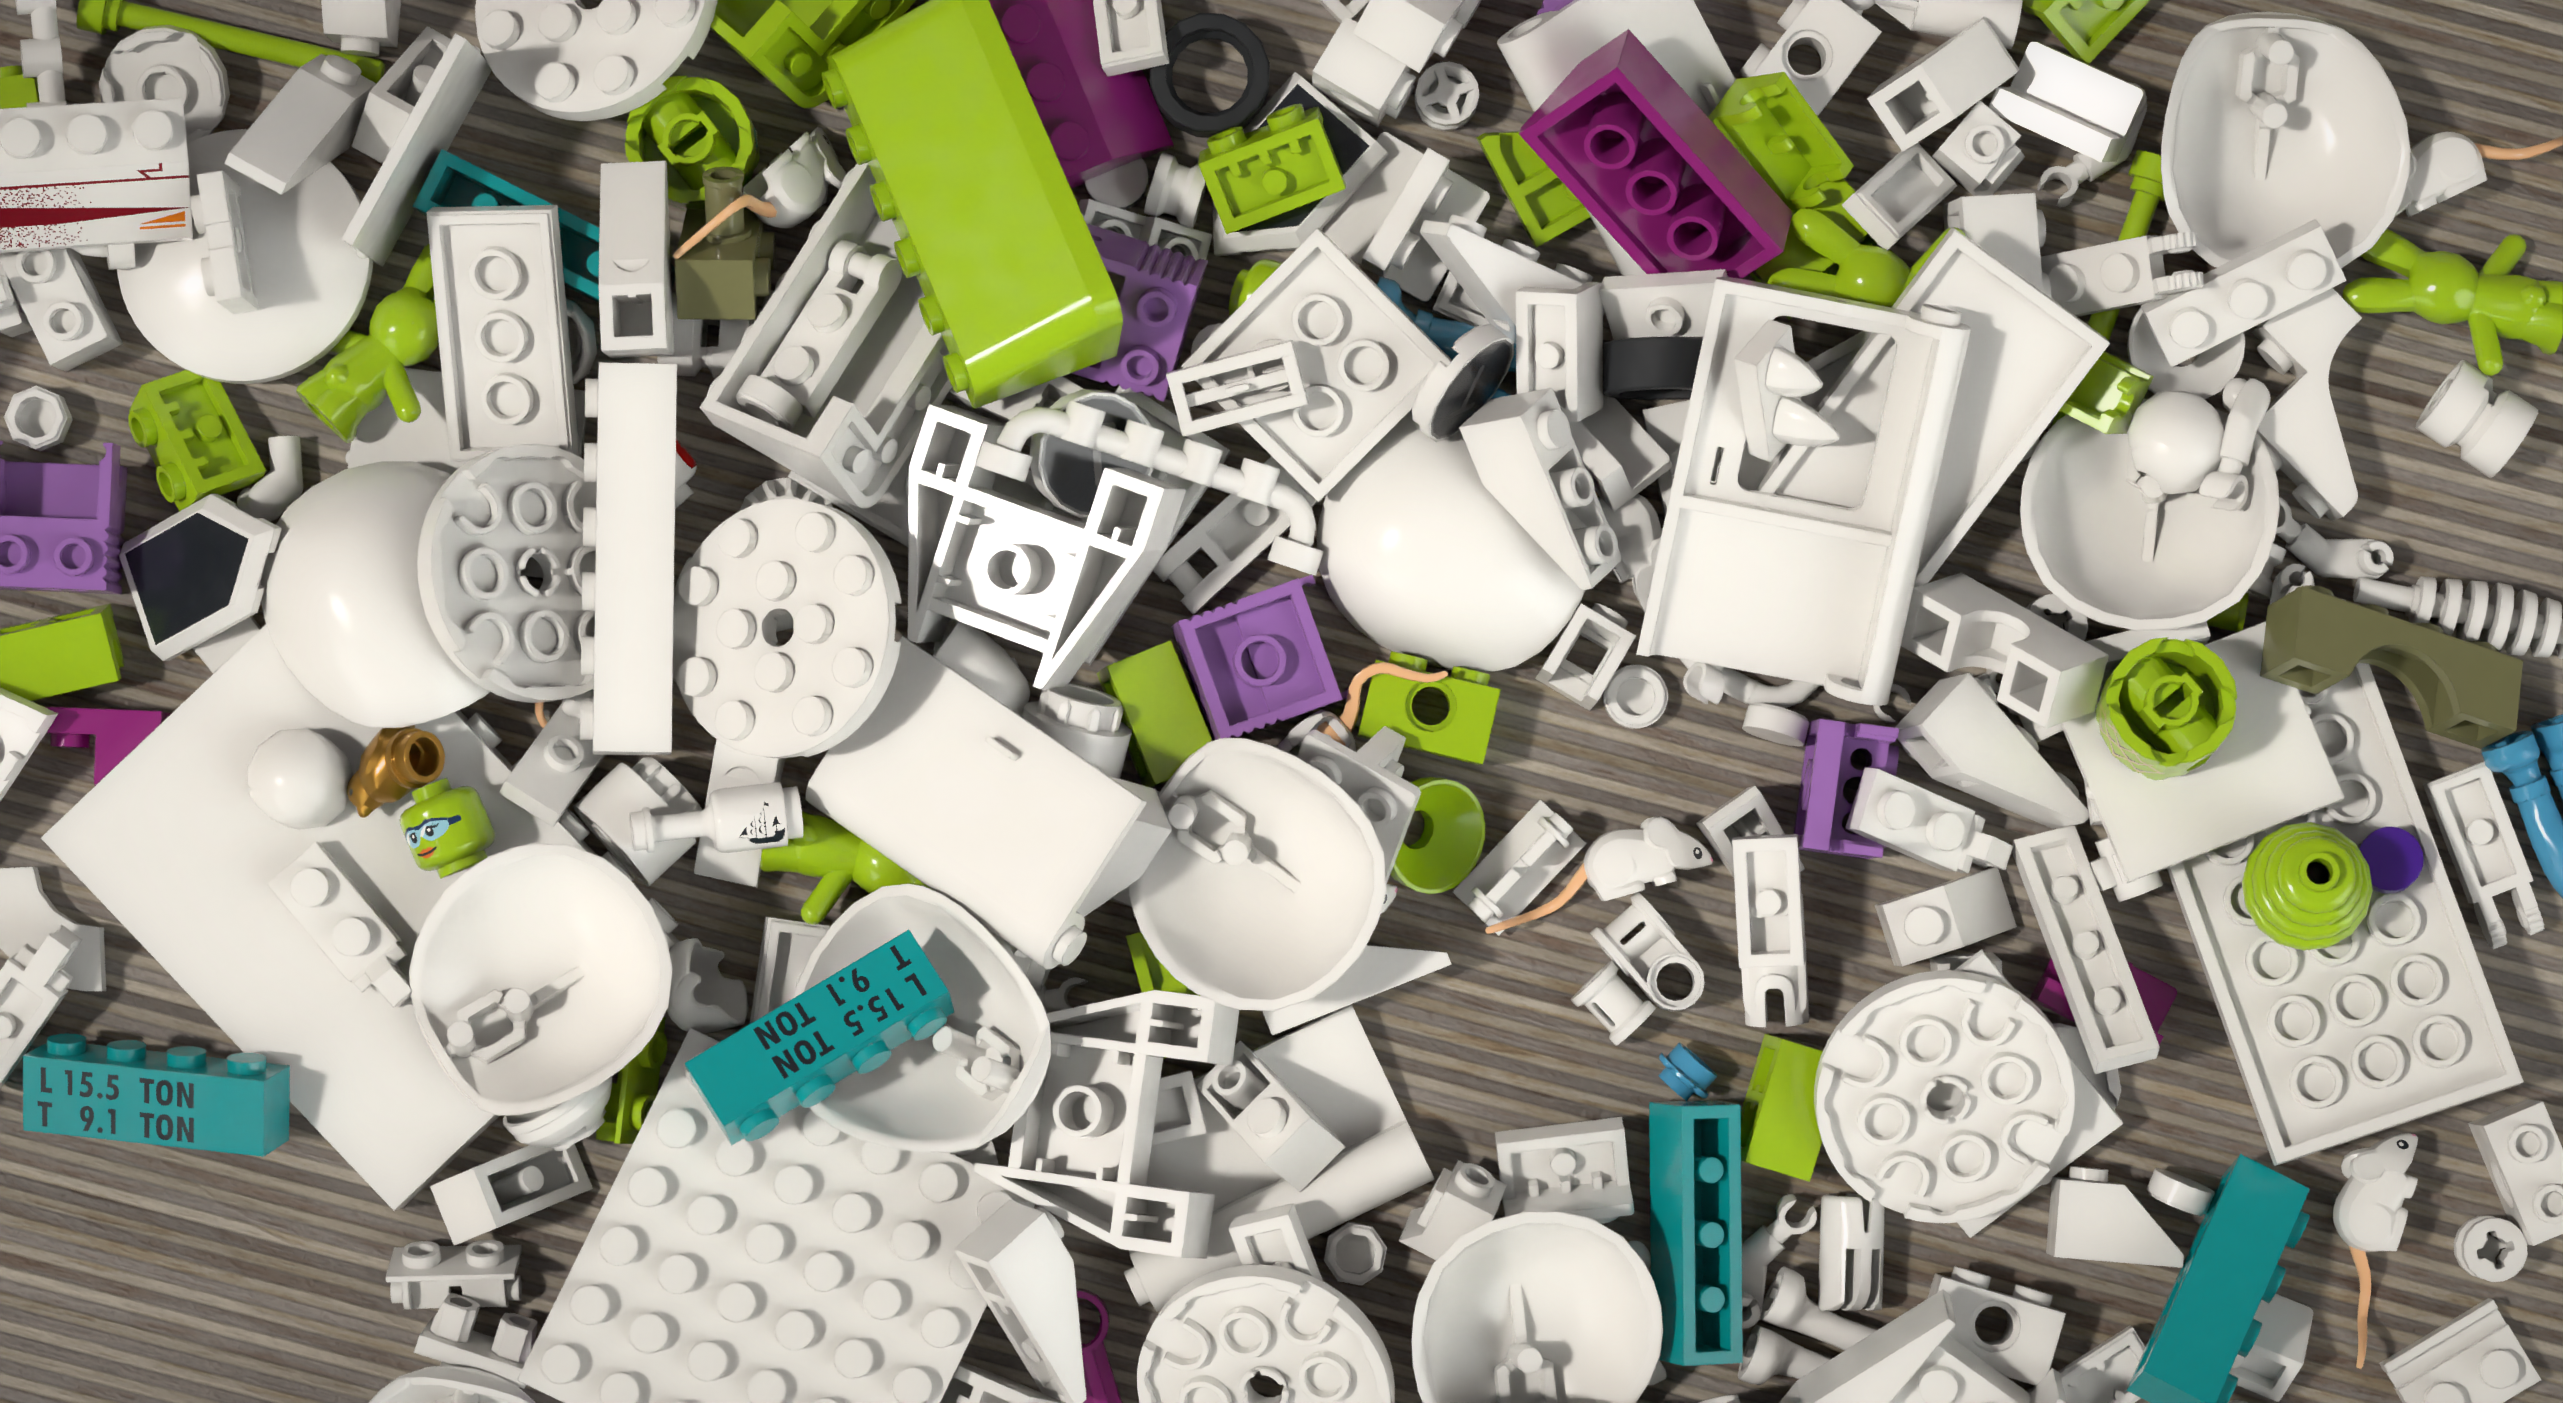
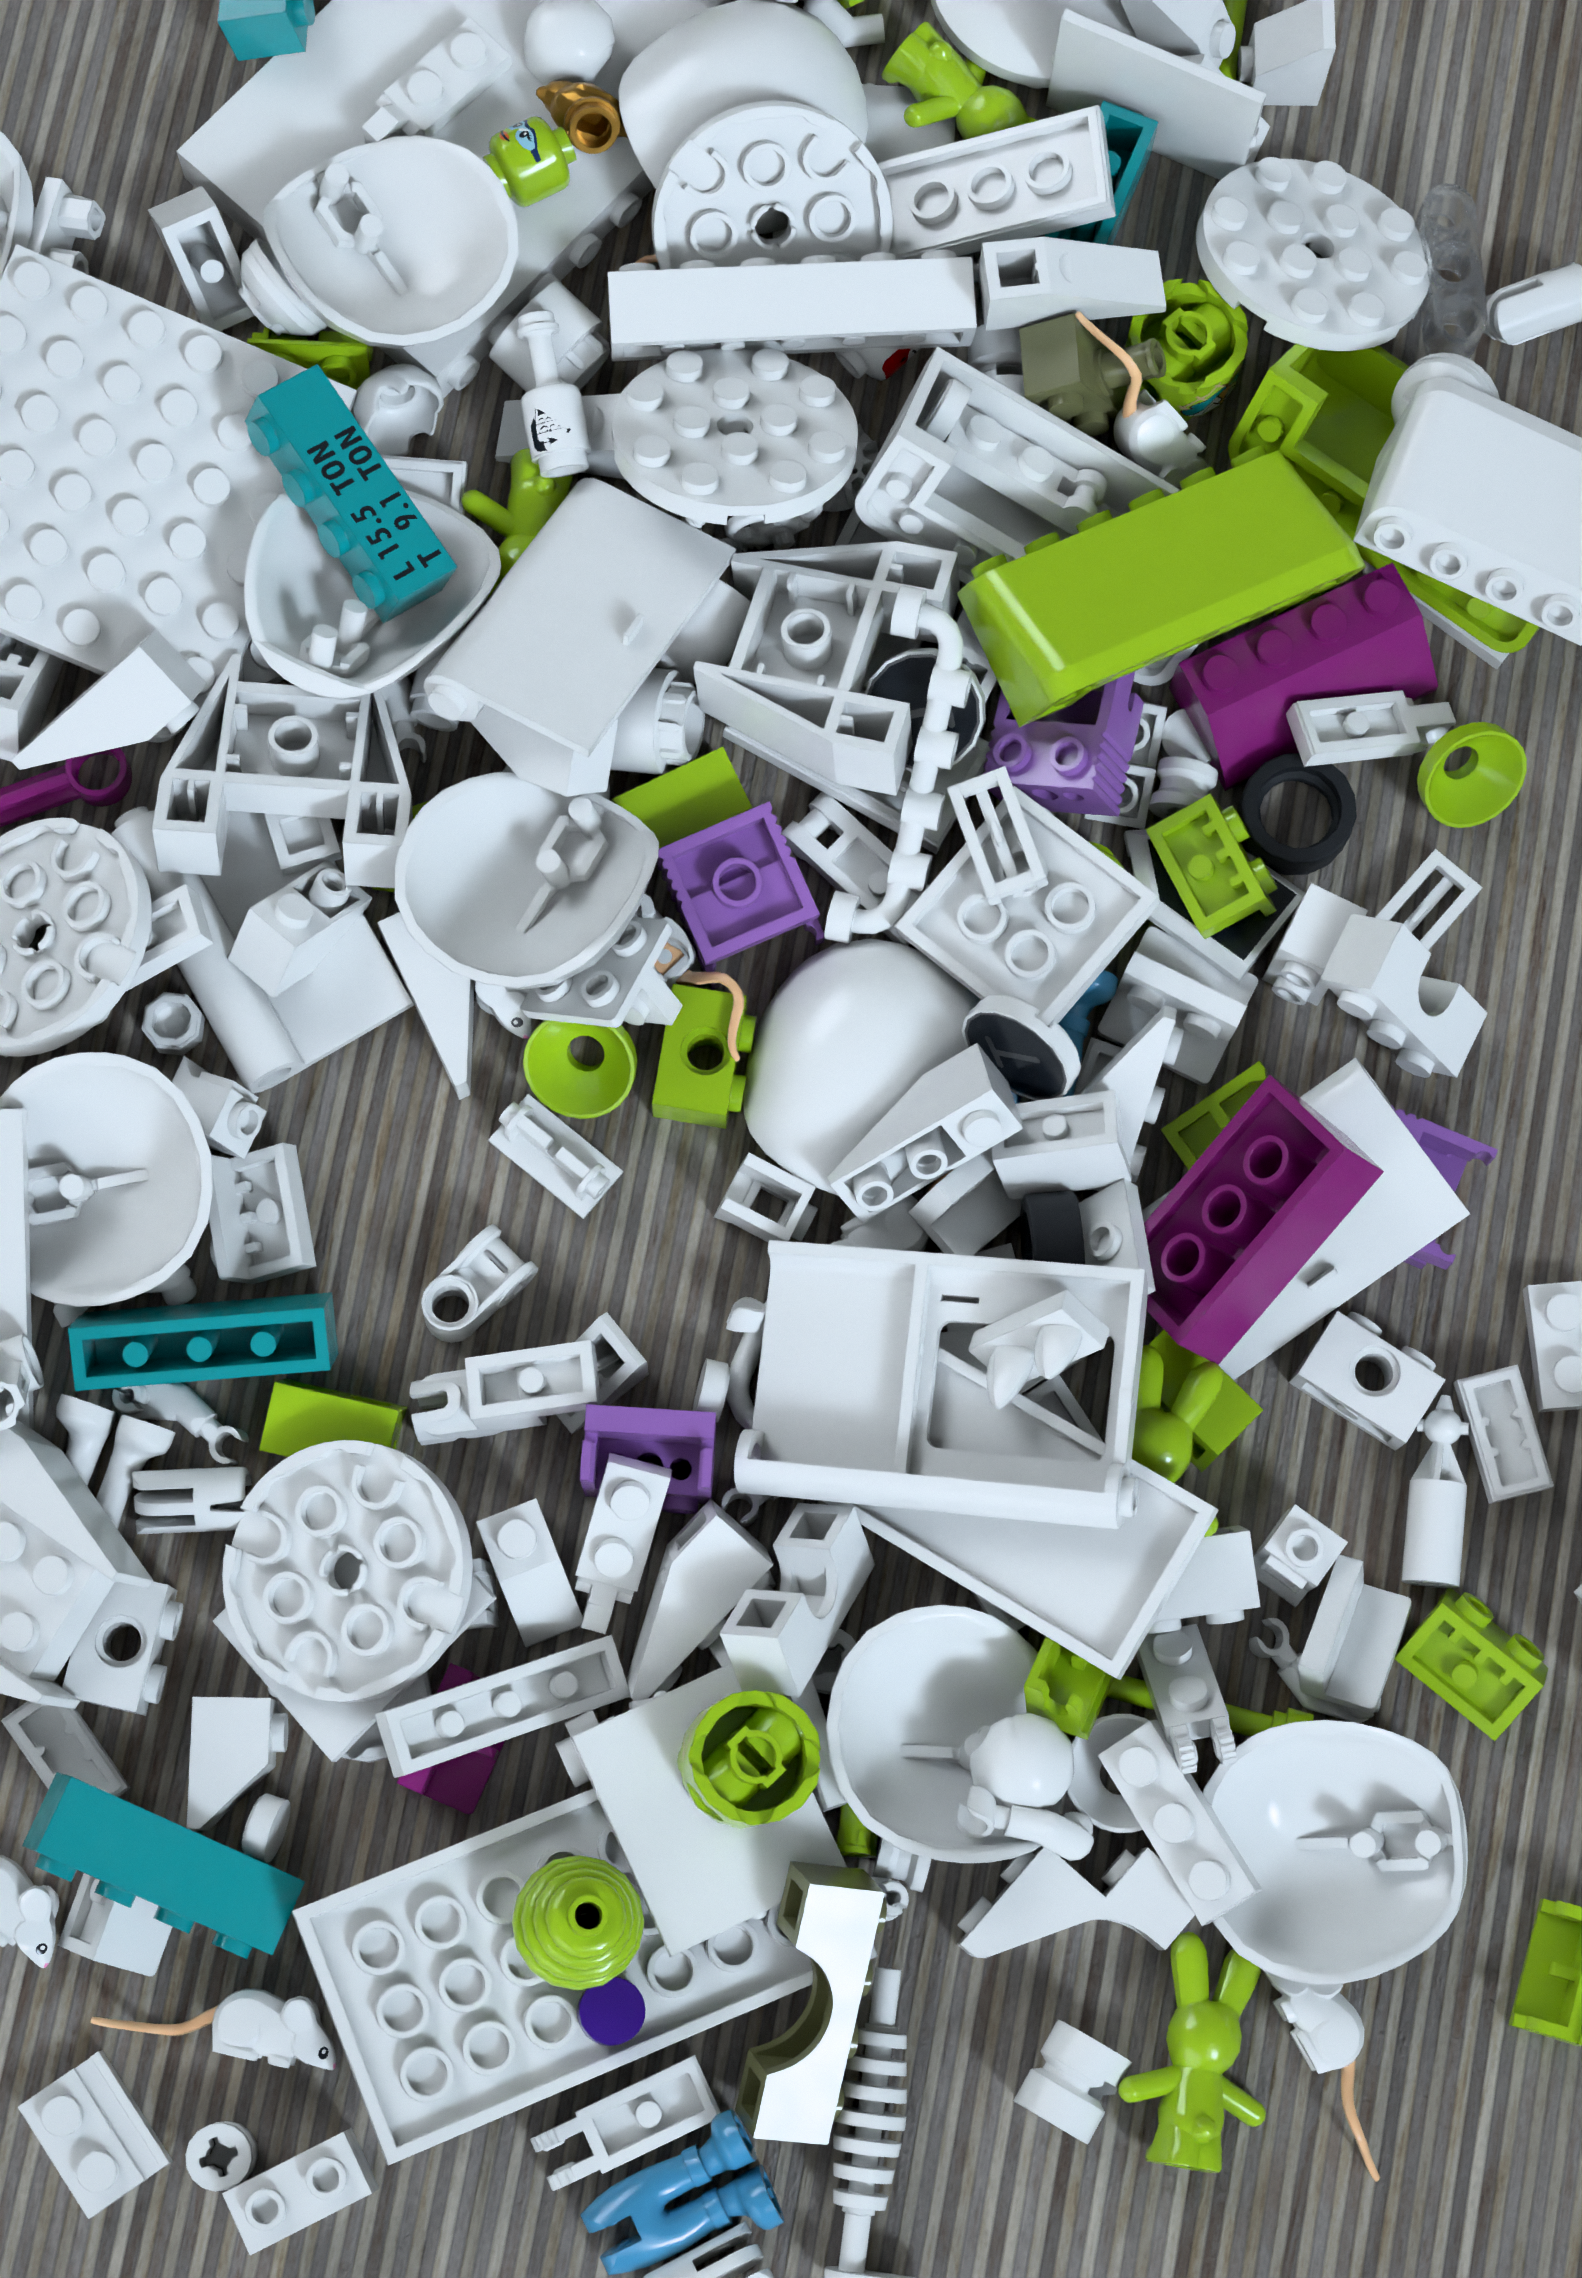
camera: 80 degrees right, 10 degrees down
white hinge [386,1240,522,1310] -> none
white plate [499,705,605,828] -> none
white wheel [1415,61,1479,132] -> none
white animal [1485,817,1713,934] -> none
white bush [1571,961,1656,1046] -> none
white tile [1603,665,1668,729] -> none
dark azure plate [1658,1042,1717,1101] -> none
lime hinge [1708,72,1854,210] -> none
white tile [1842,143,1957,250] -> none
white slope [1867,17,2020,152] -> none
white arm [2276,497,2394,579] -> none

